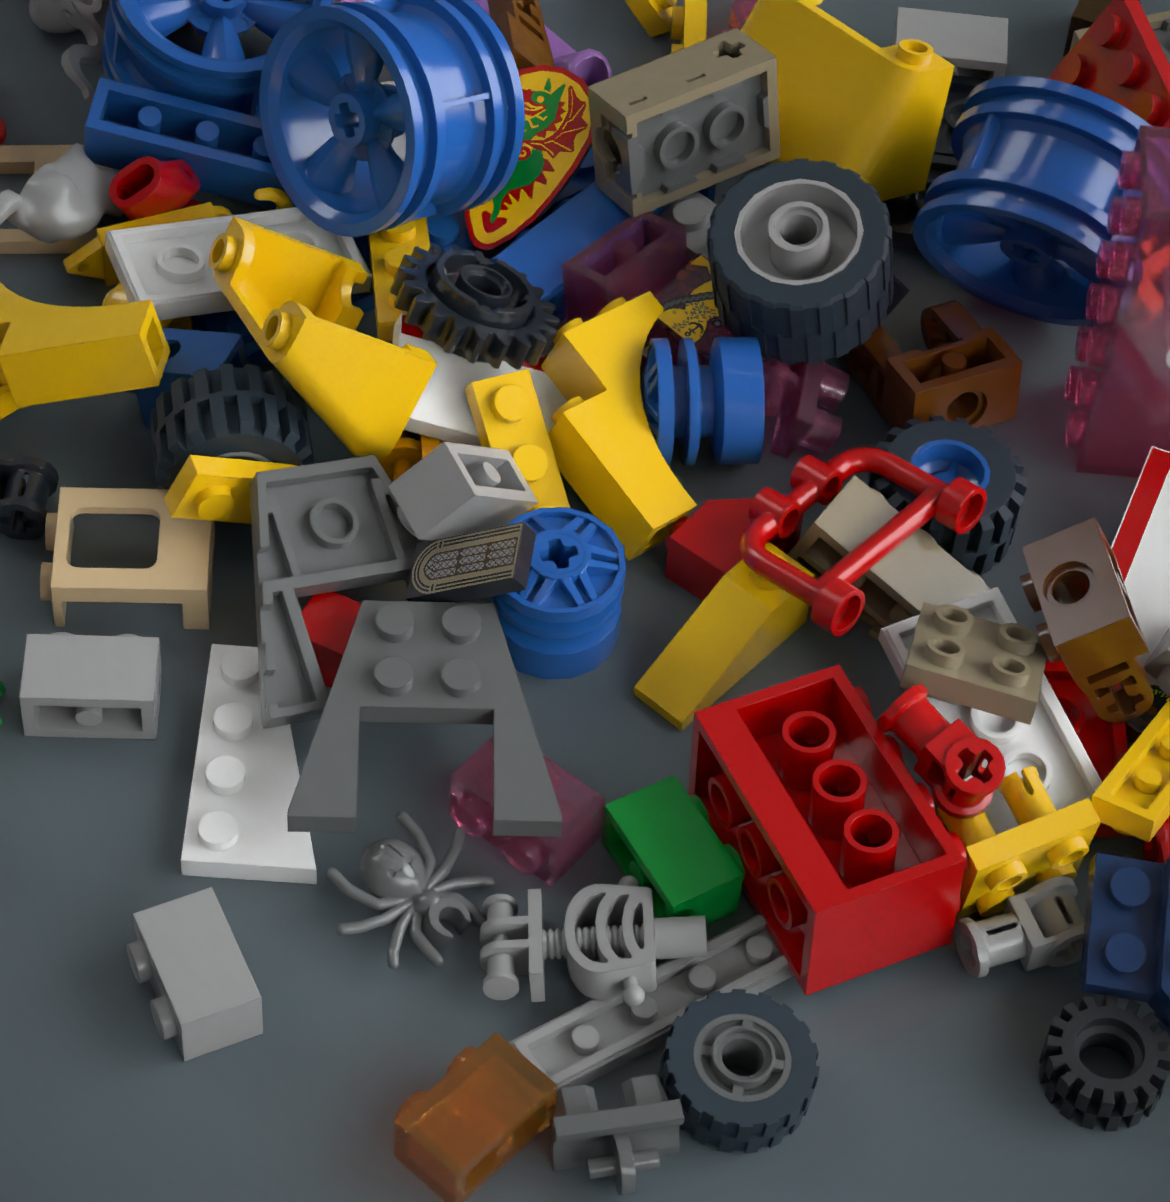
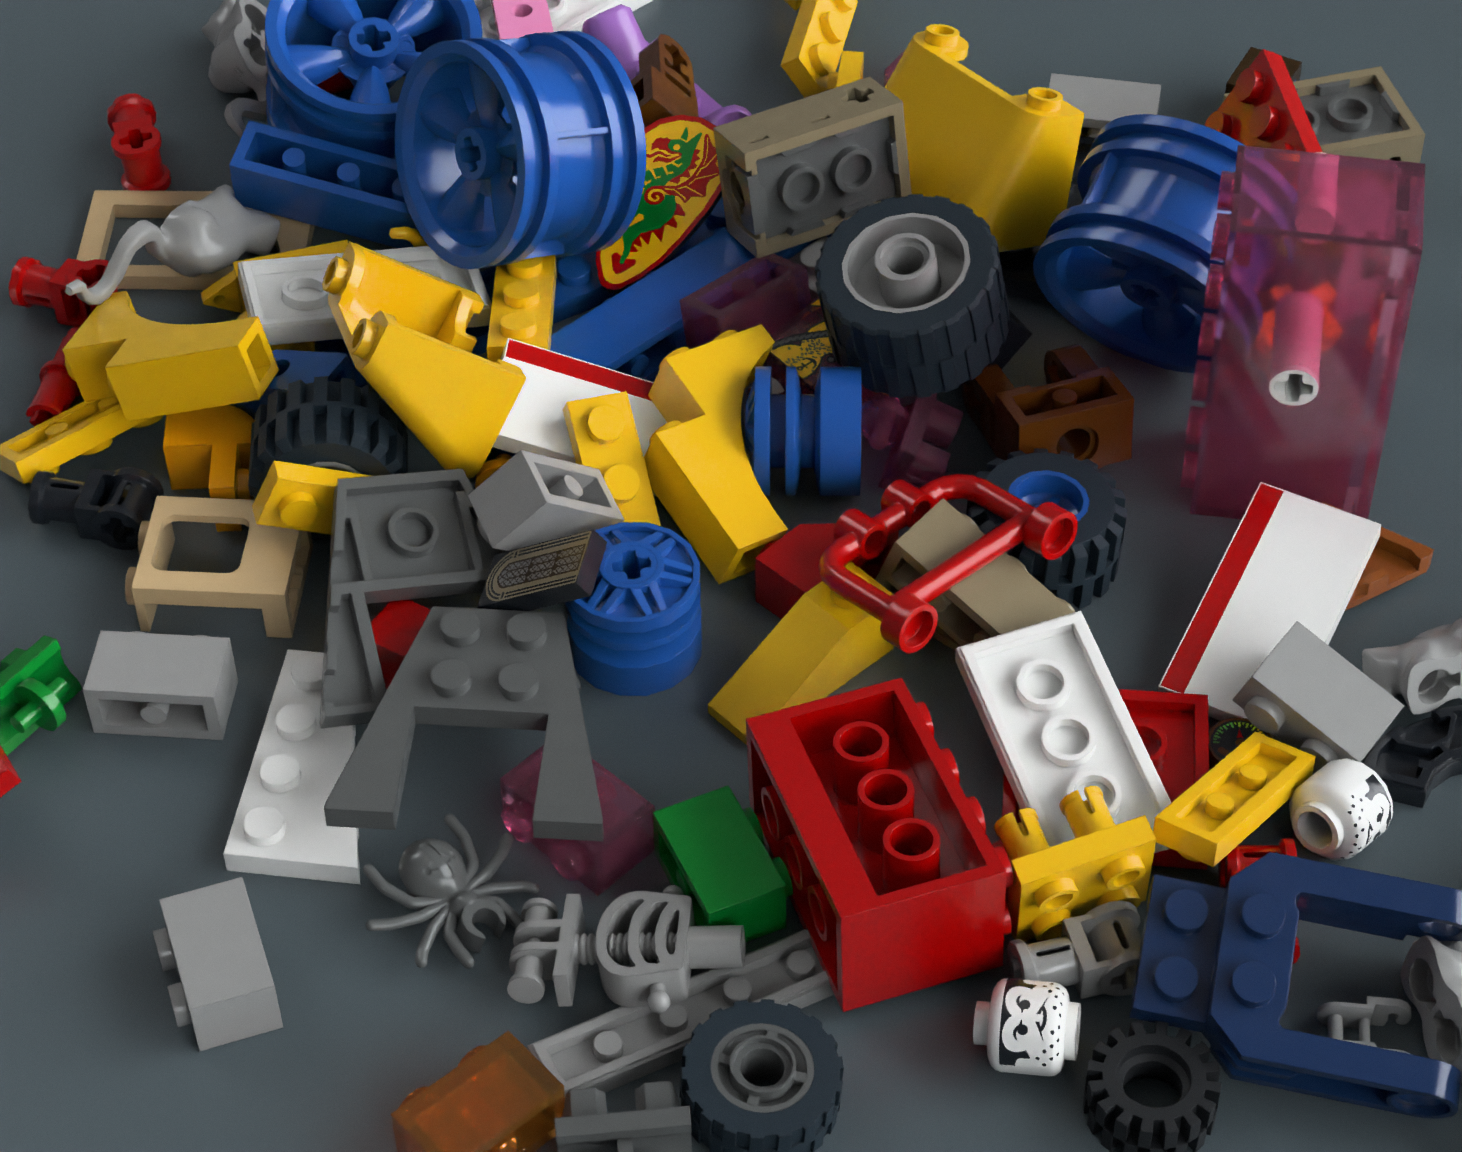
camera: 10 degrees right, 5 degrees down
red piece [109,156,200,221] -> none
black gear [390,243,560,370] -> none
red connector [877,683,1006,819] -> none
dark tan plate [898,602,1047,725] -> none
reddish brown brick [1020,517,1154,723] -> none
none -> light orange brick [163,405,255,532]
none -> white head [973,978,1081,1077]

